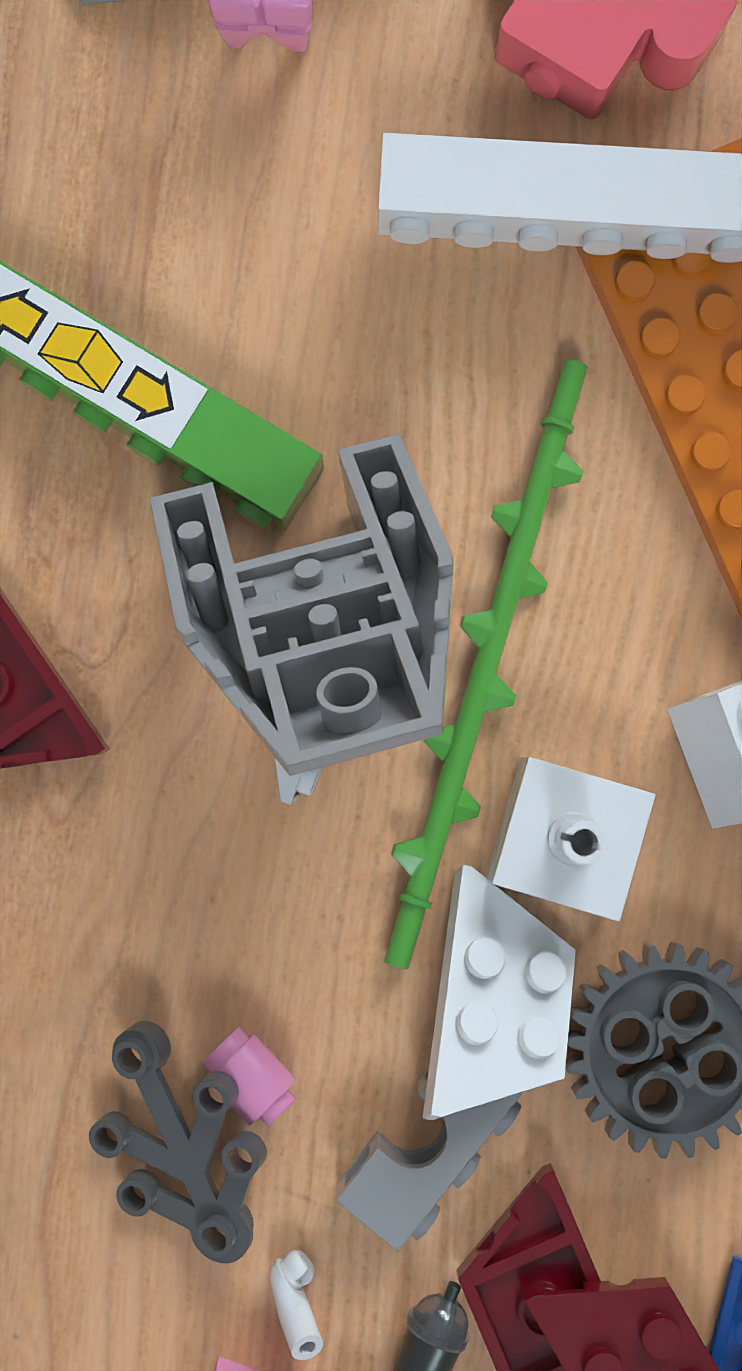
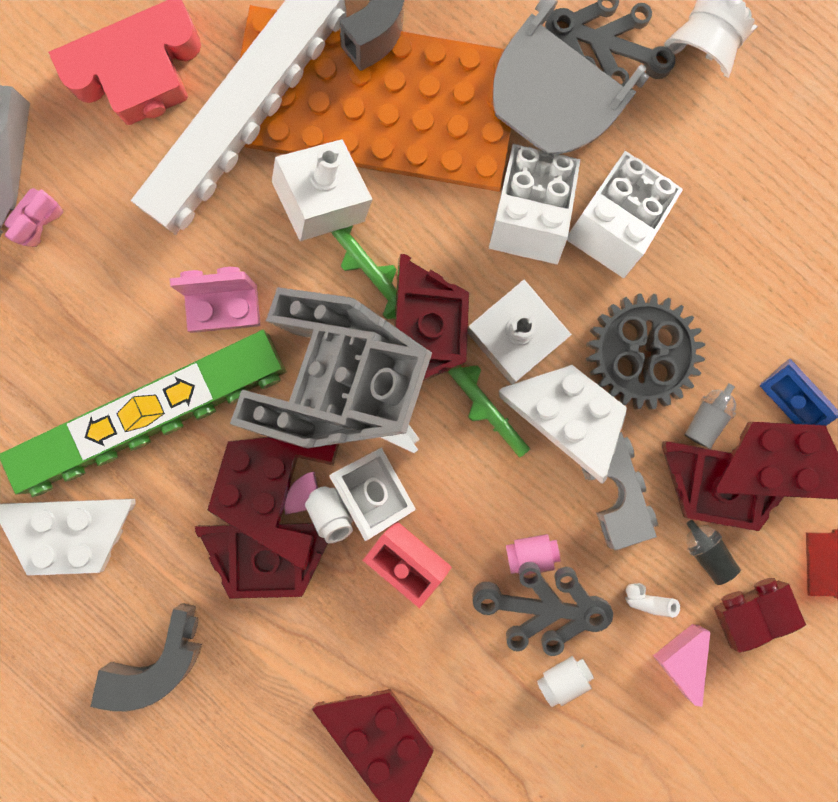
camera: 55 degrees left, 0 degrees up
none -> bright pink bracket [170,267,261,333]
none -> dark red wing [207,437,339,570]
none -> white brick [271,139,372,241]
none -> bright pink tile [285,472,318,515]
none -> white brick [305,486,353,543]
none -> white slope [329,447,416,541]
none -> coral brick [362,522,452,609]
none -> dark red wing [394,254,469,381]
none -> white brick [537,656,594,707]
none -> light grey piece [684,383,736,449]

